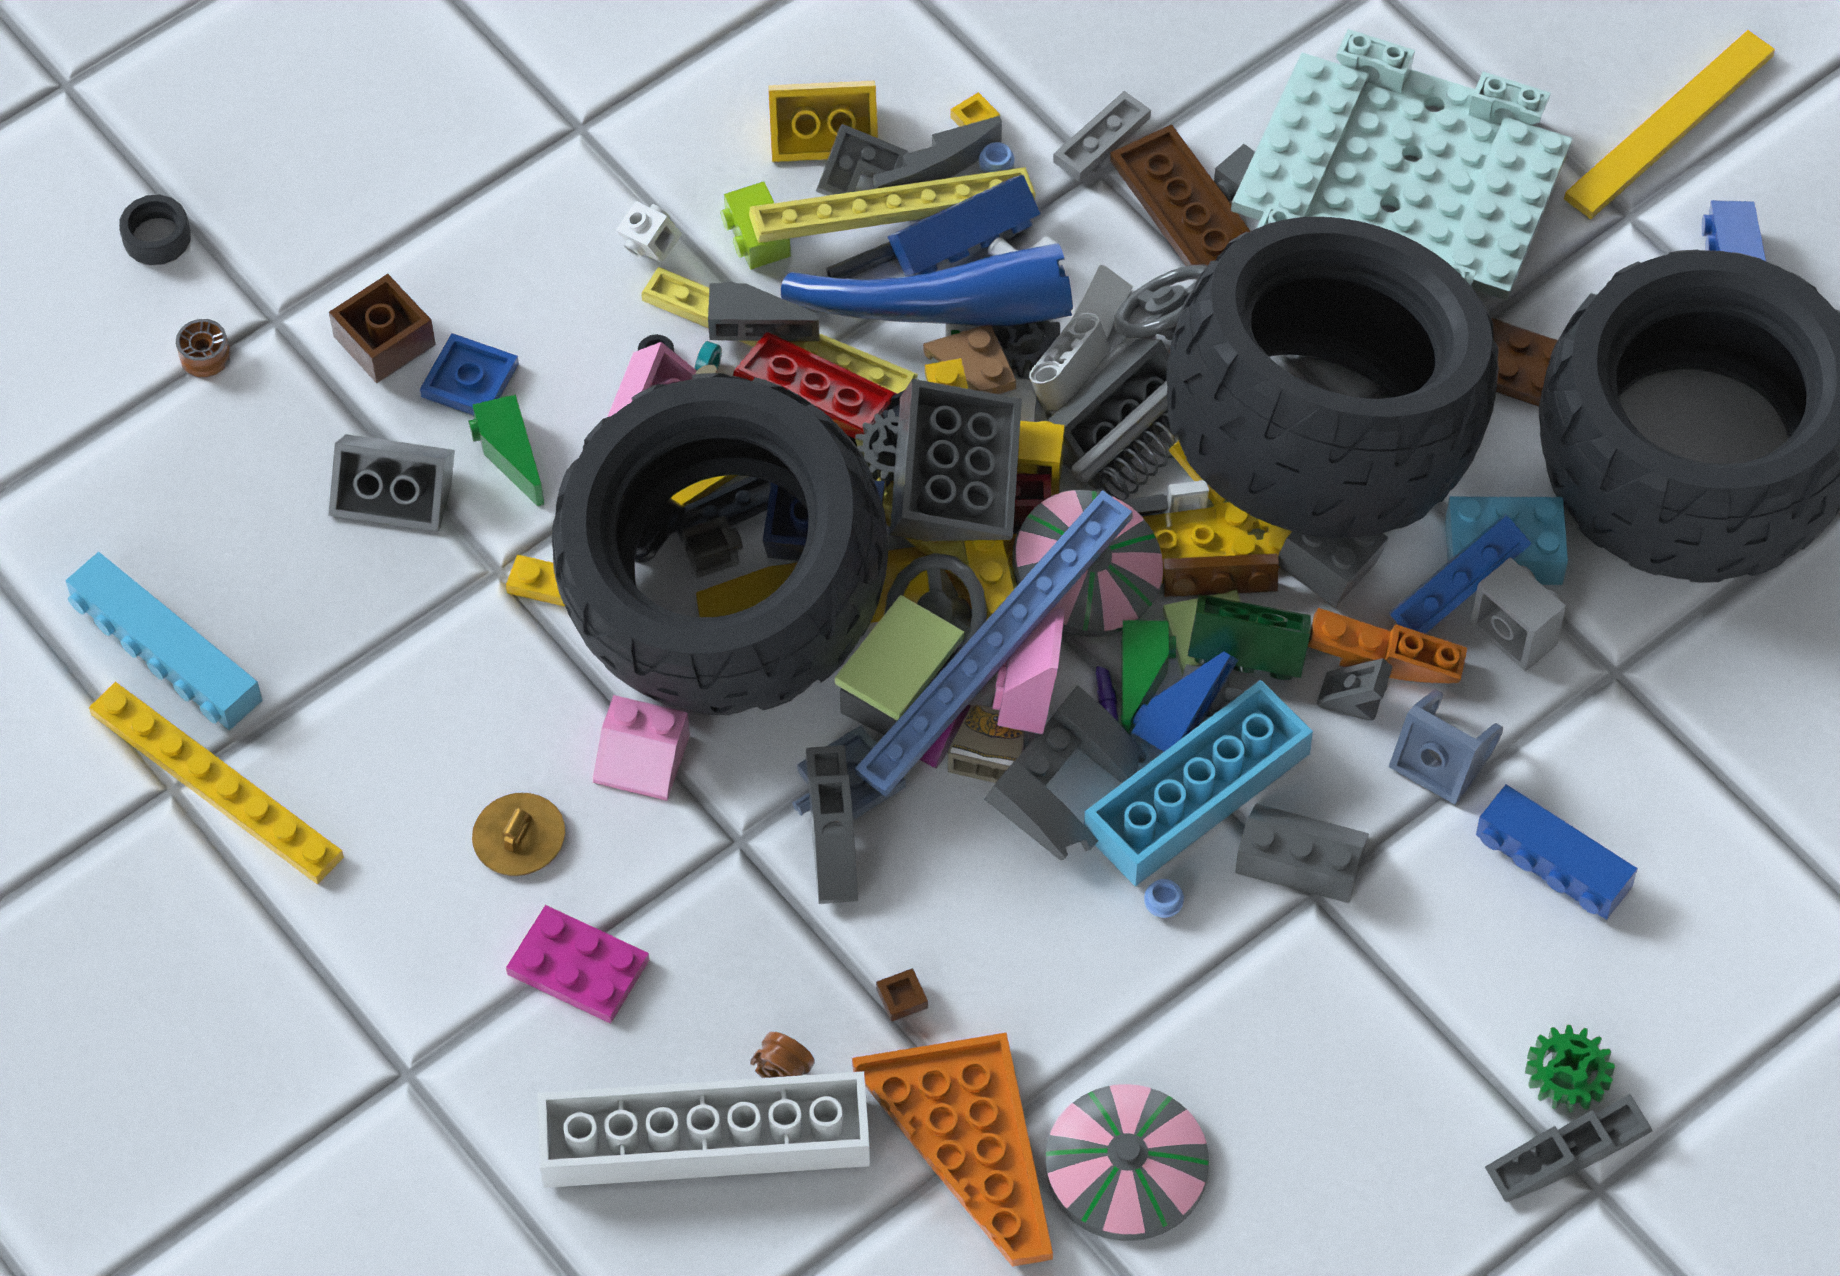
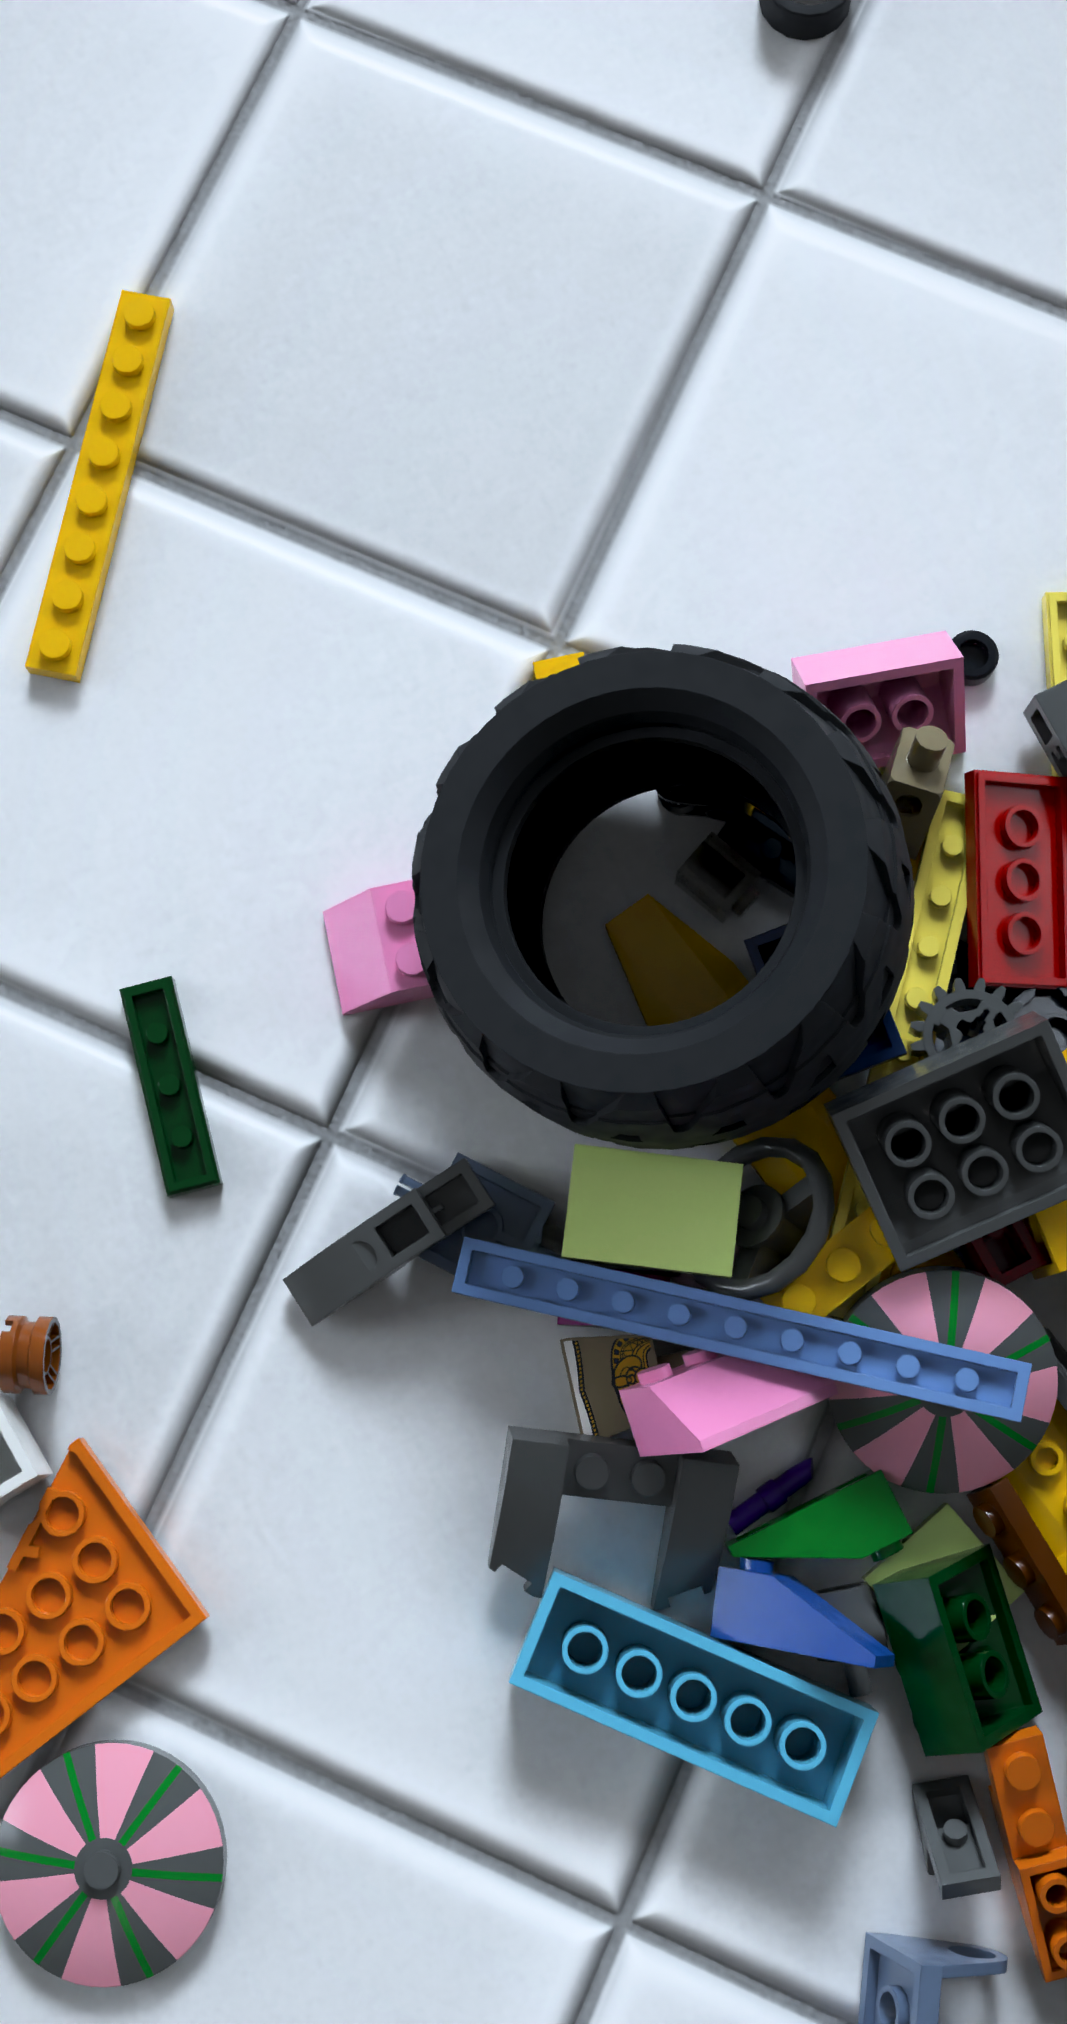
camera: 65 degrees right, 20 degrees up
medium azure brick [65,552,263,731] -> none
dark orange wheel [175,319,231,377] -> none
reddish brown brick [328,273,436,383] -> none
dark grey slope [328,434,455,532] -> none
blue tile [420,333,519,416] -> none
green slope [468,394,545,506] -> none
pearl gold shield [472,792,565,876] -> none
dark pink plate [506,905,650,1024] -> none
teal tile [694,341,722,370] -> none
reddish brown plate [876,968,928,1022] -> none
light blue plate [1144,879,1184,918] -> none
dark grey slope [1235,804,1369,903] -> none
none -> dark green tile [119,976,223,1198]

